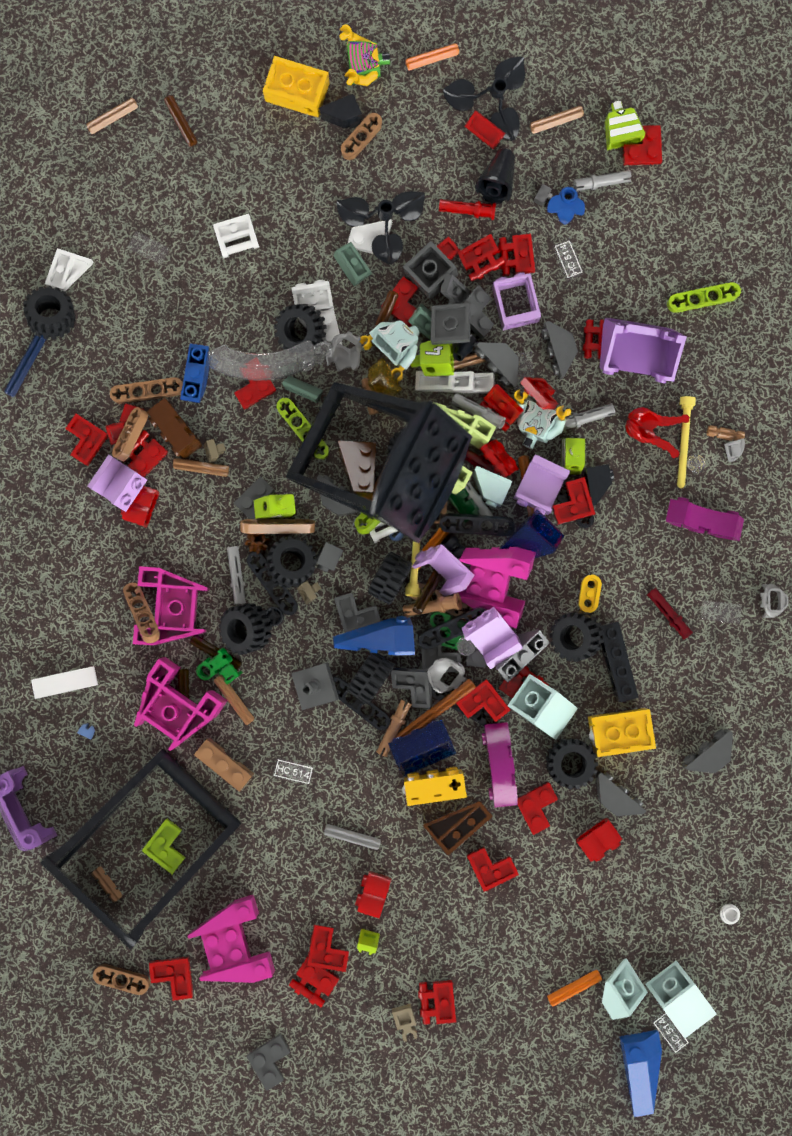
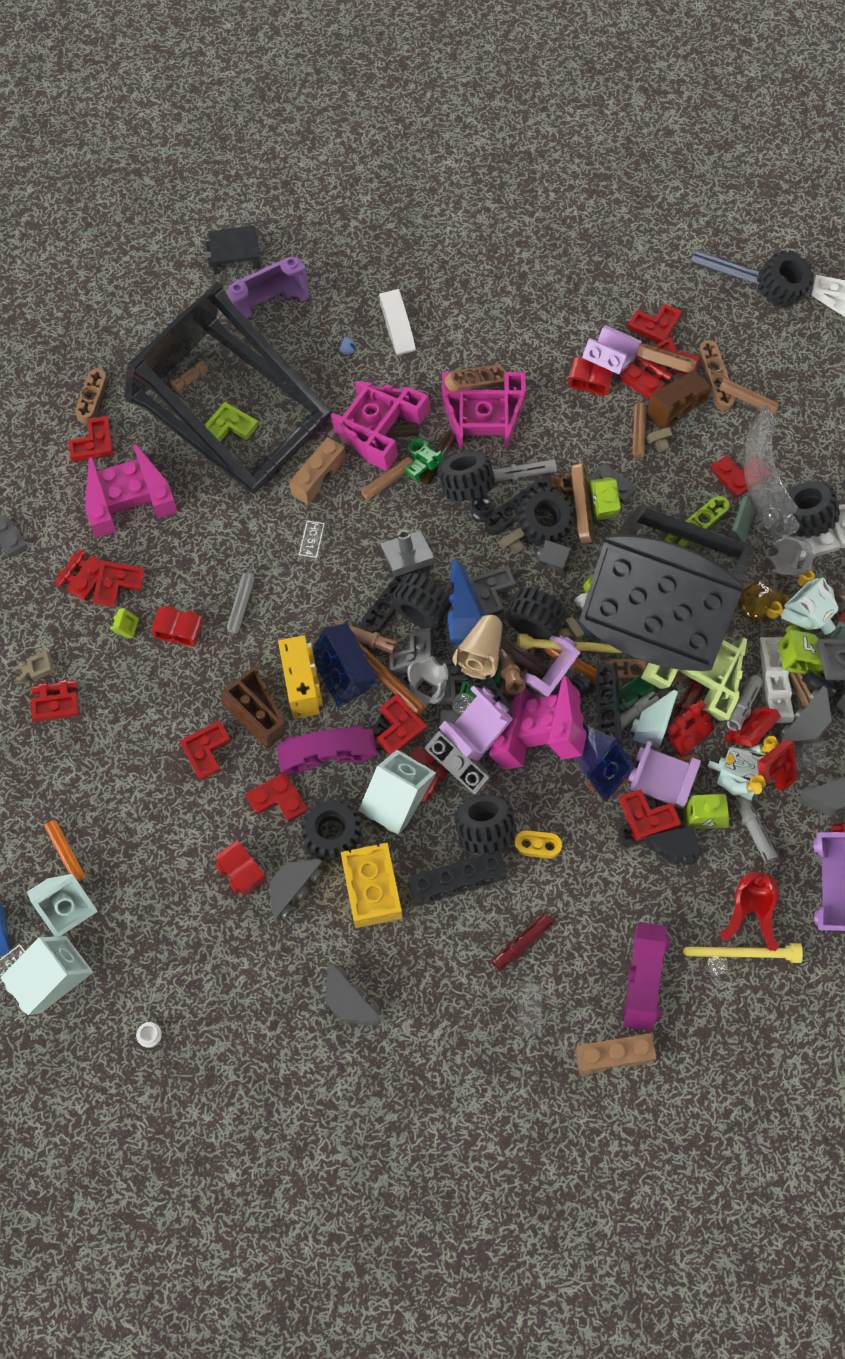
camera: 85 degrees right, 20 degrees down
blue slope [180,344,209,403] -> none
medium nougat axle [706,425,745,441] -> none
light grey tile [724,439,745,462] -> none
light grey helmet [760,584,789,618] -> none
none -> tan cone [453,615,503,679]
none -> dark tan tile [558,617,585,642]
none -> medium nougat arch [575,1033,657,1076]
none -> medium nougat axle [720,379,779,414]

